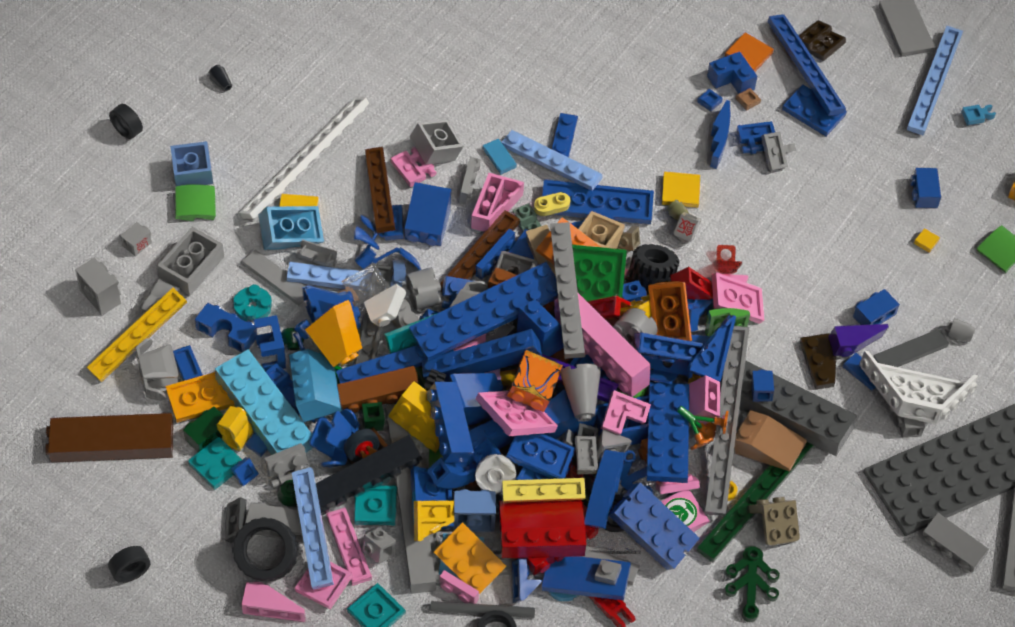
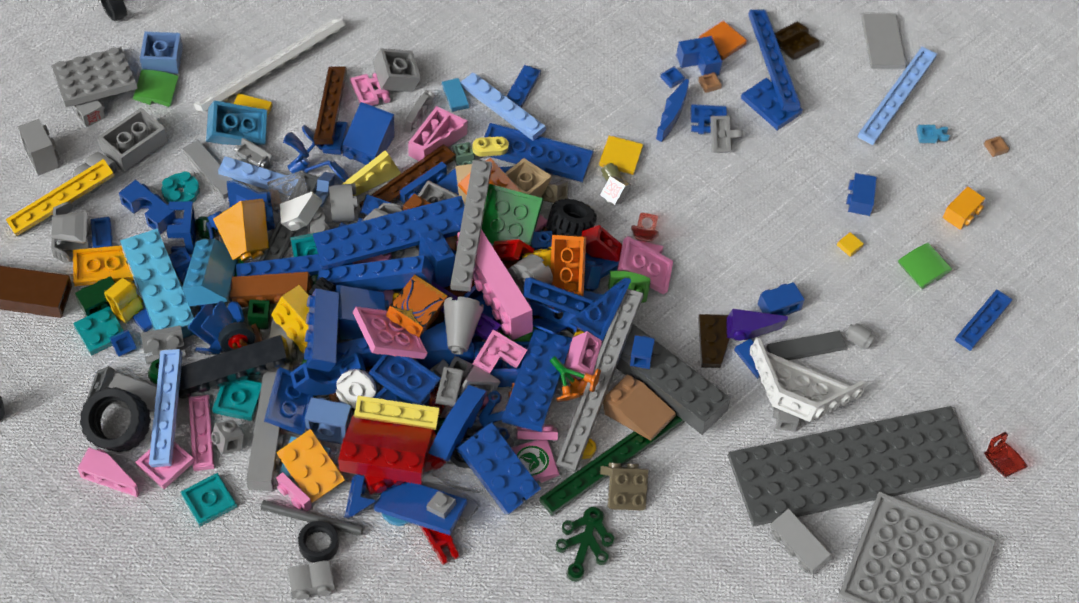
camera: 10 degrees right, 0 degrees up
yellow wing [414,501,454,541] -> none
none -> light grey plate [51,47,138,107]
none -> light yellow wing [343,151,401,196]

